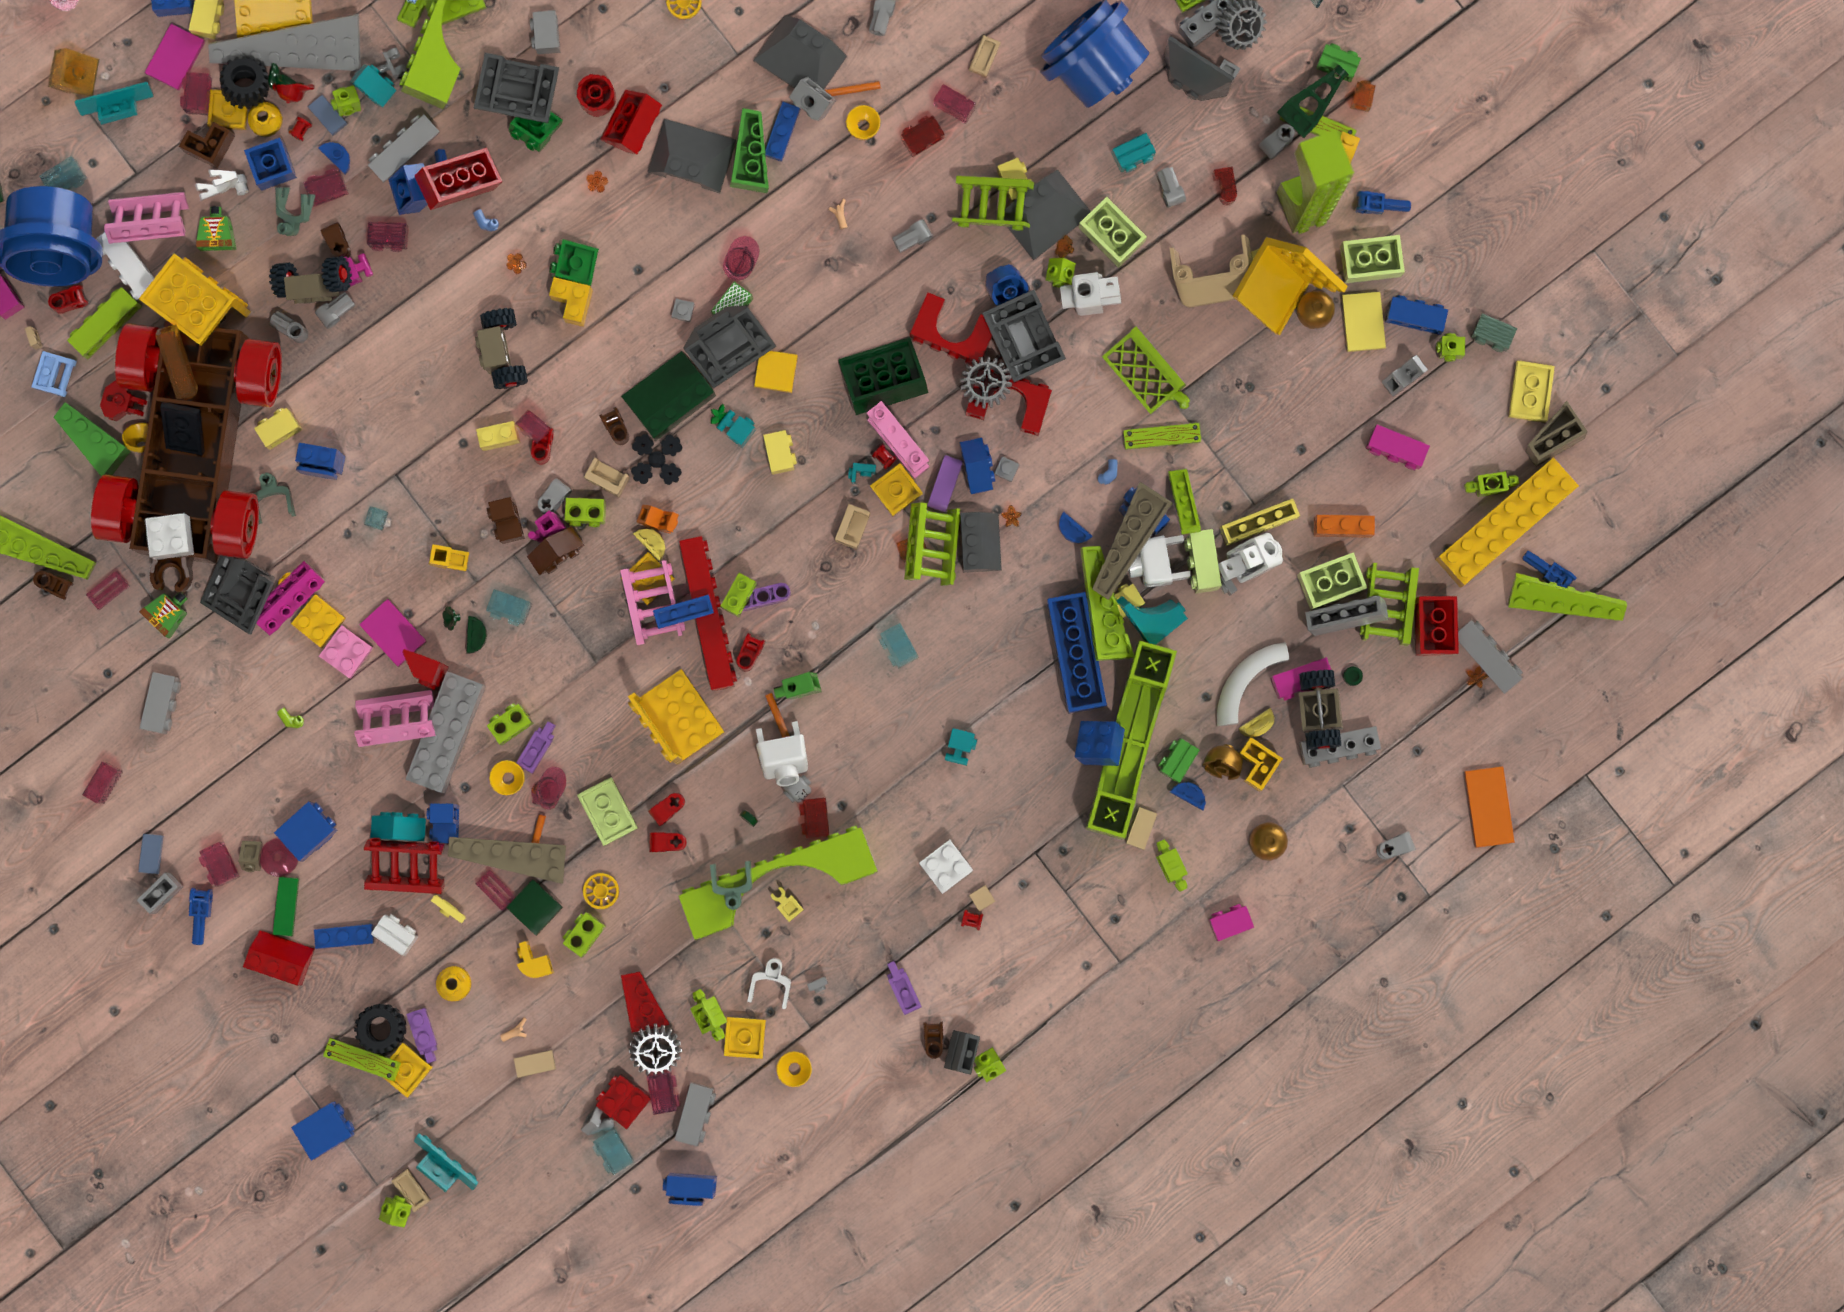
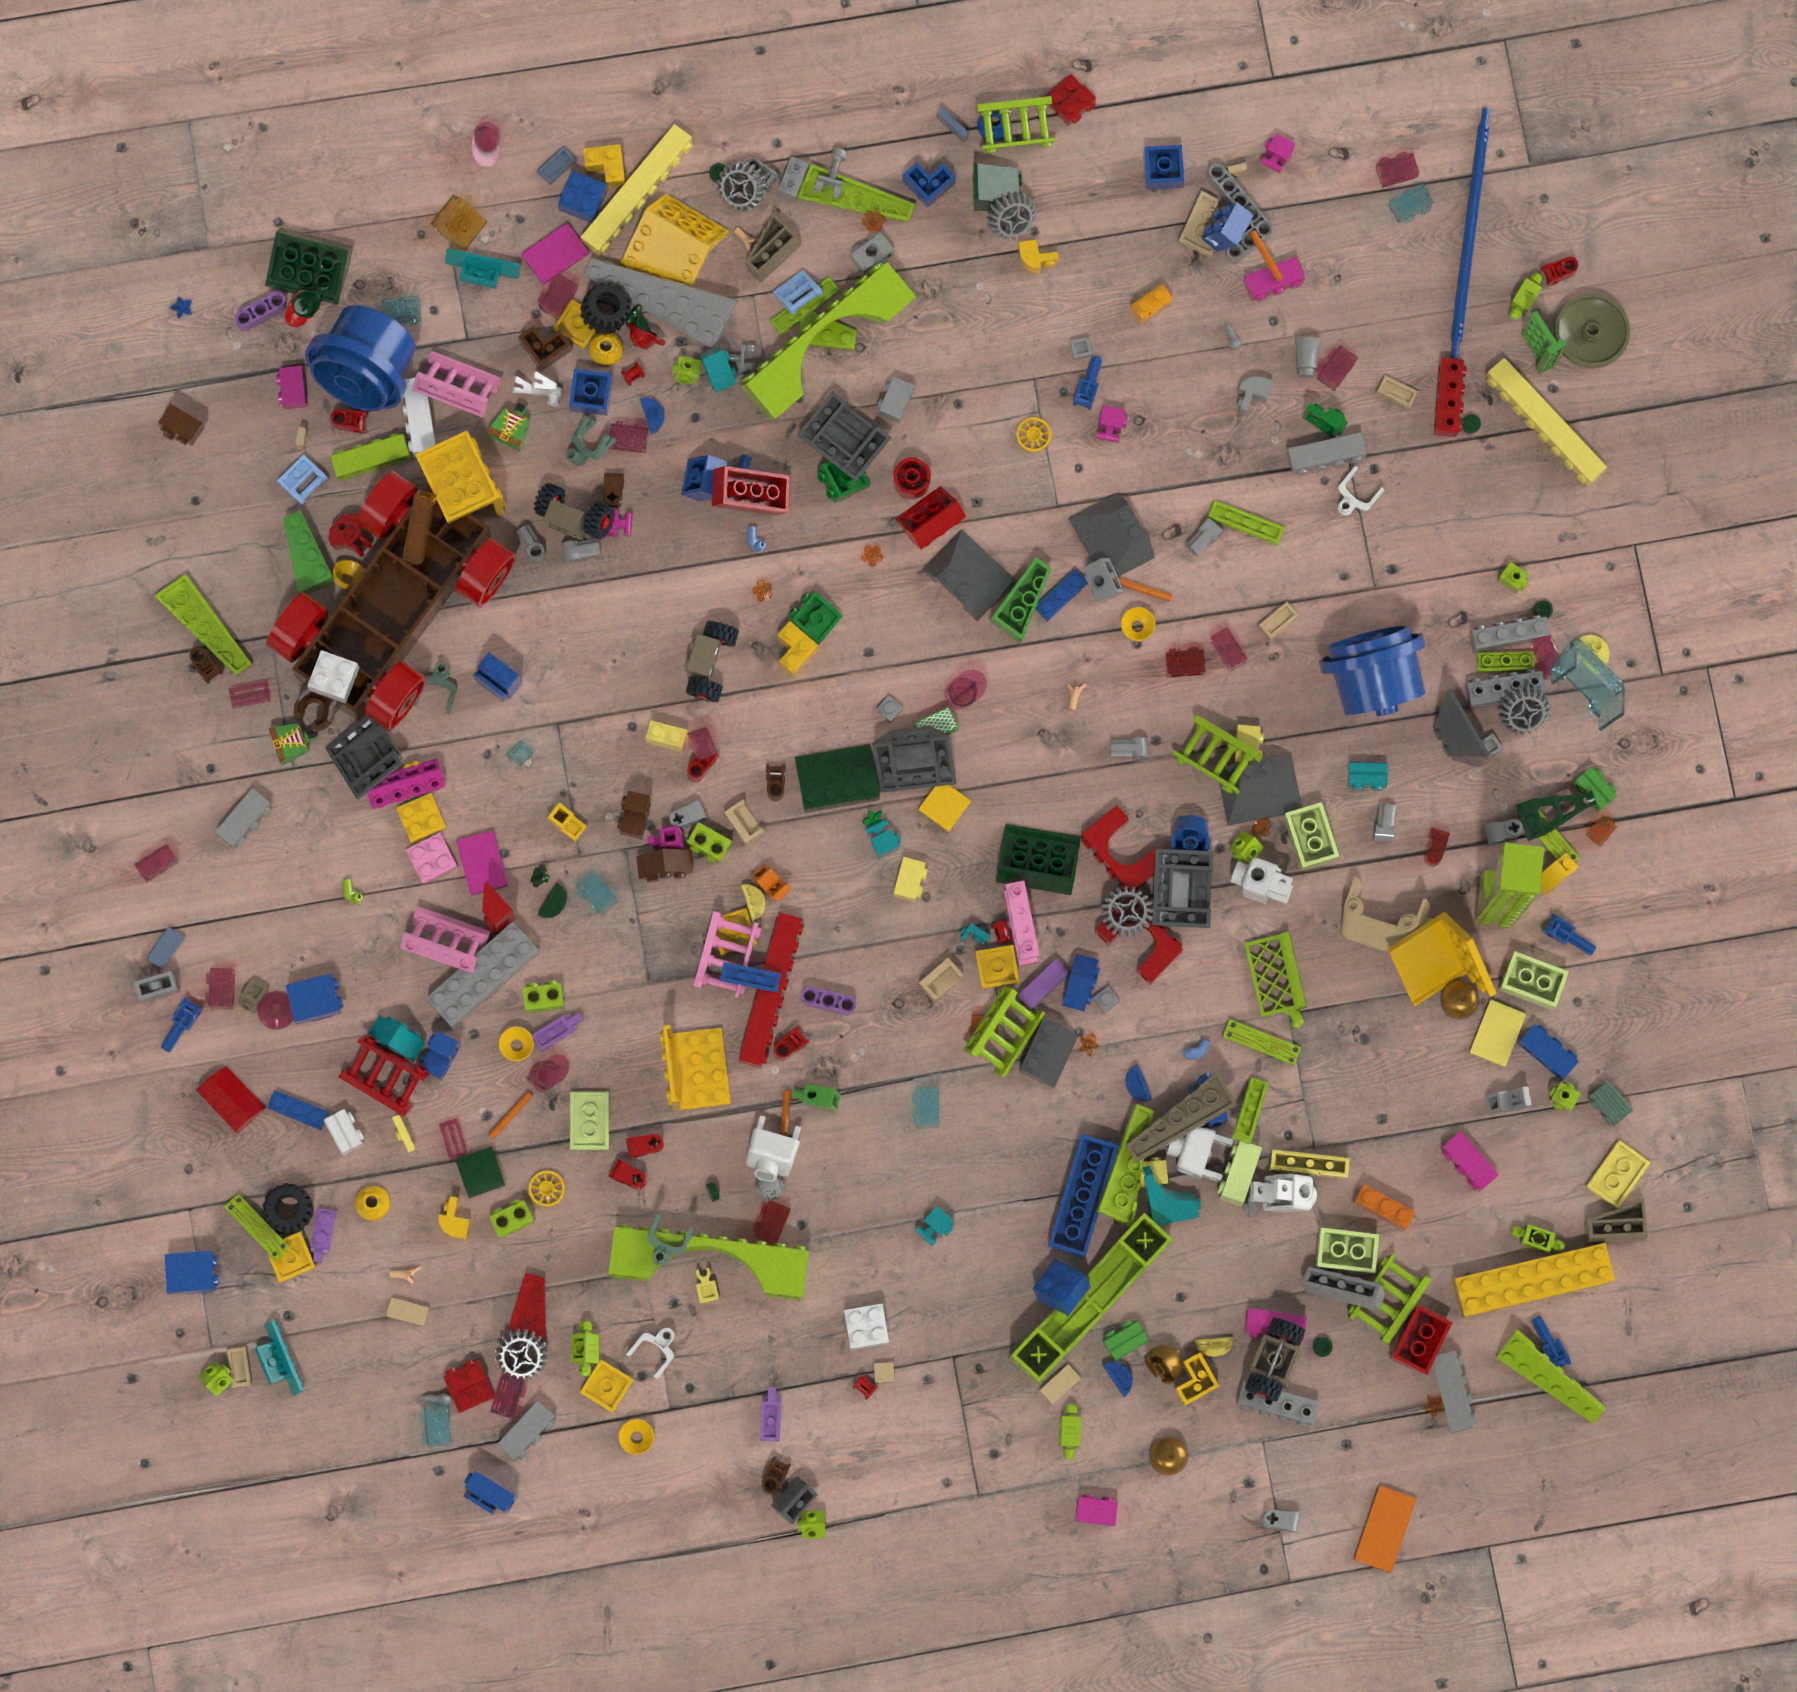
camera: 20 degrees right, 5 degrees down
black tile [160,402,205,456] -> none
light yellow brick [254,408,302,450] -> none
green tile [273,877,300,936] -> none
sand blue tile [308,95,347,136] -> none
clear pink brick [367,222,409,252] -> none
light grey brick [368,114,440,183] -> none
dark tan wing [448,837,566,884] -> none
light grey plate [581,1107,603,1134] -> none
black plant [631,434,683,485] -> none
lime brick [721,573,757,618] -> none
light grey plate [807,976,829,993] -> none
white brick [1217,642,1289,727] -> none

